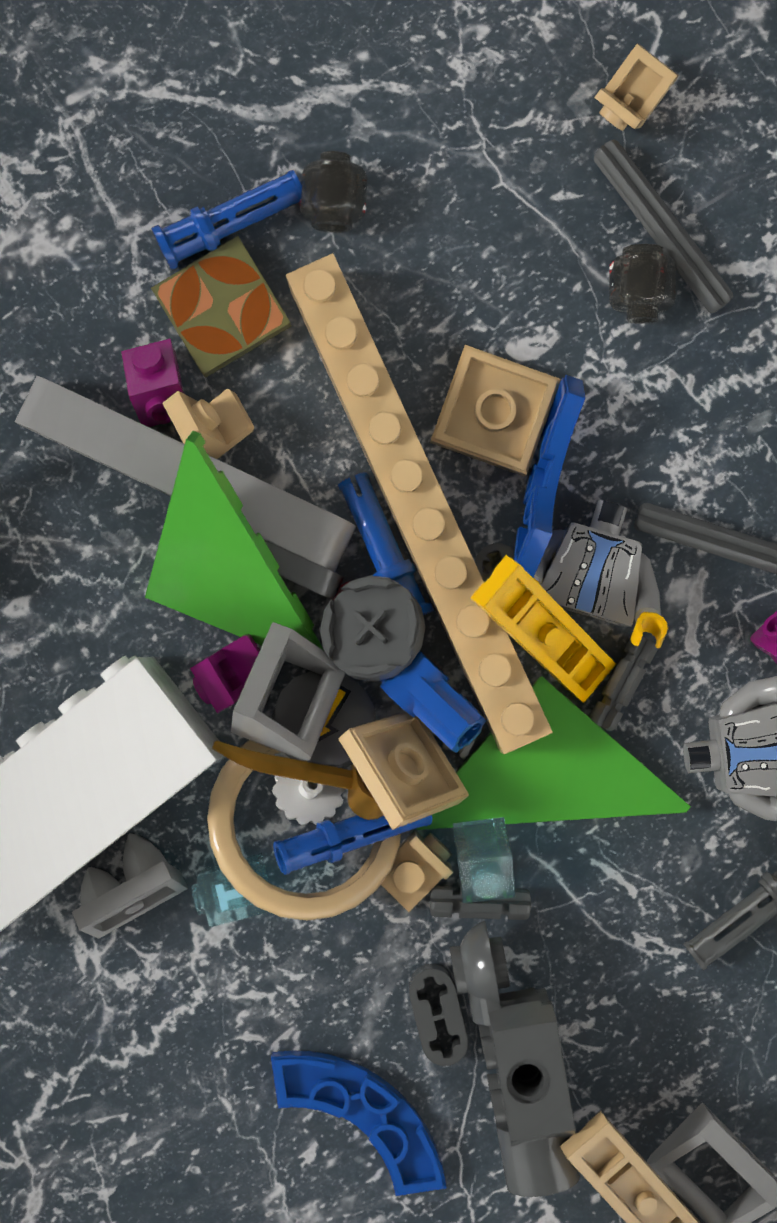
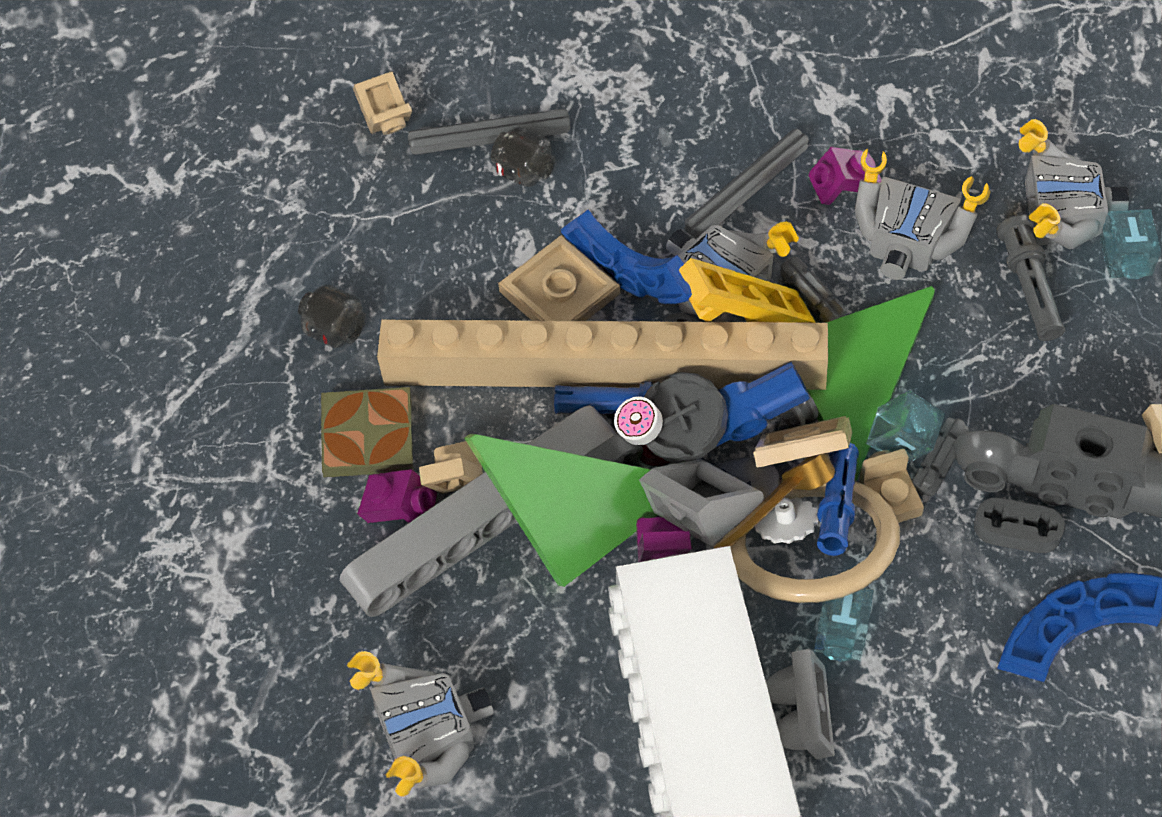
camera: 65 degrees left, 30 degrees down
blue pin [151,170,306,271] -> none
none -> tile [614,397,663,445]

